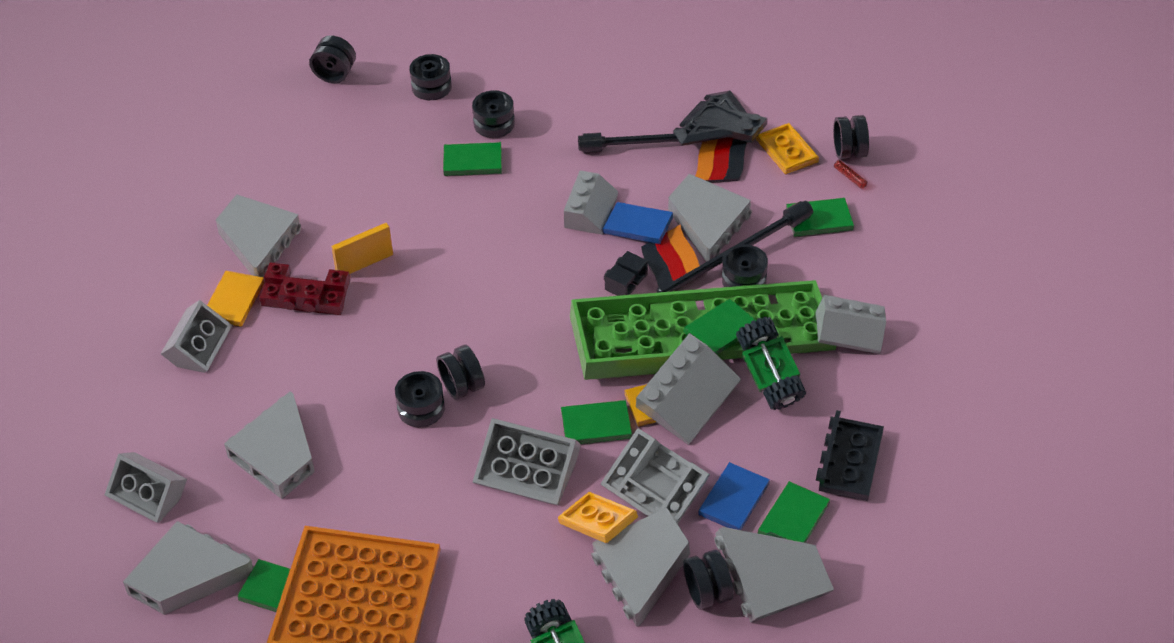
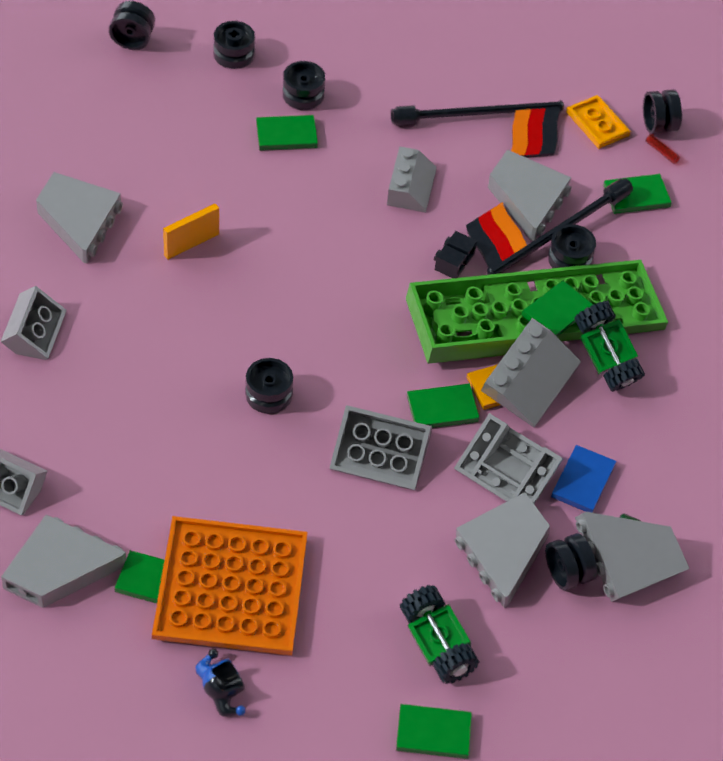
camera: 10 degrees left, 5 degrees up
light orange tile [207,271,265,327] -> none
light grey slope [224,391,315,499] -> none
dark red bracket [259,262,351,315] -> none
black wheel [436,344,485,400] -> none
light orange tile [557,492,638,544] -> none
blue tile [603,202,674,244] -> none
black plate [673,90,768,146] -> none
green tile [758,481,830,543] -> none
light grey slope [816,295,886,354] -> none
black bracket [816,410,884,501] -> none

